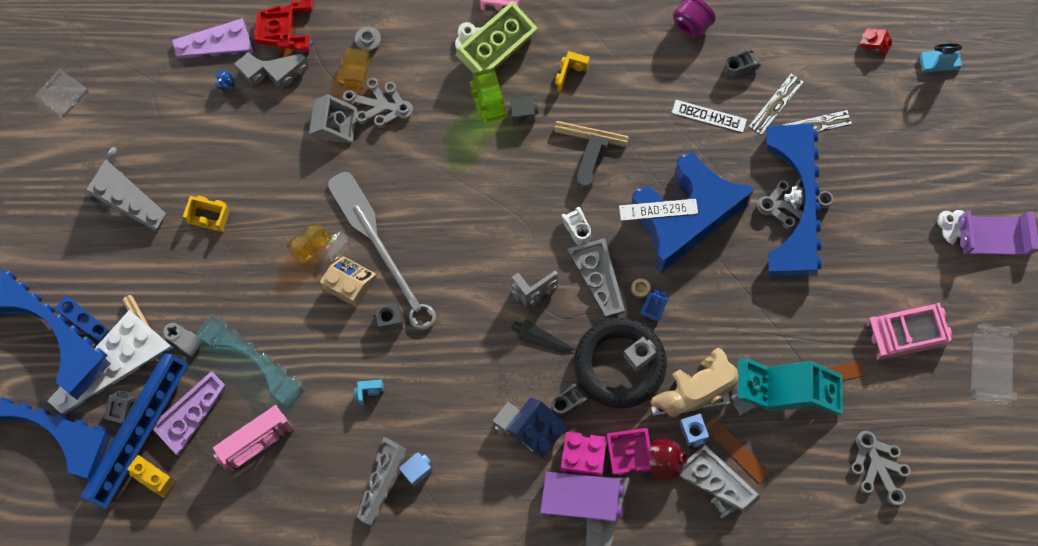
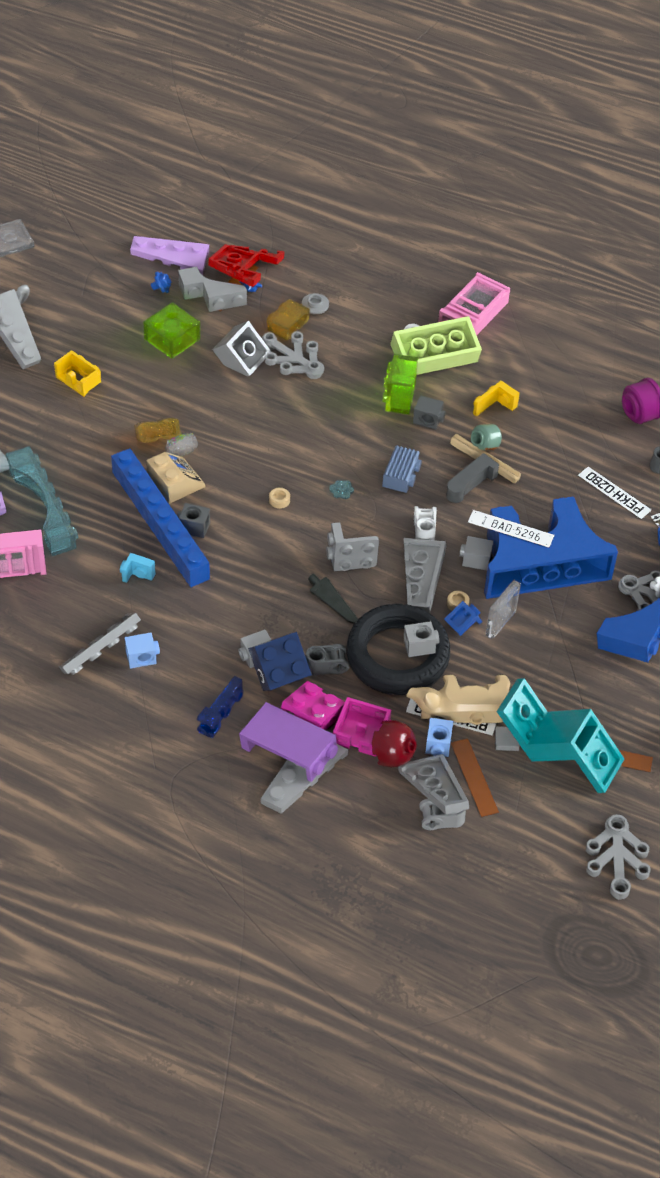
camera: 20 degrees right, 20 degrees down
light grey piece [328,172,436,330] -> none
none -> blue brick [111,448,210,588]
none -> clear neon green brick [143,302,200,359]
none -> clear blue plate [197,676,244,738]
none -> tan tile [269,488,290,509]
none -> clear light blue plant [330,480,354,499]
none -> sand blue brick [382,445,422,493]
none -> light grey brick [459,536,493,571]
none -> sand green head [471,424,502,451]
none -> clear tile [486,580,521,639]

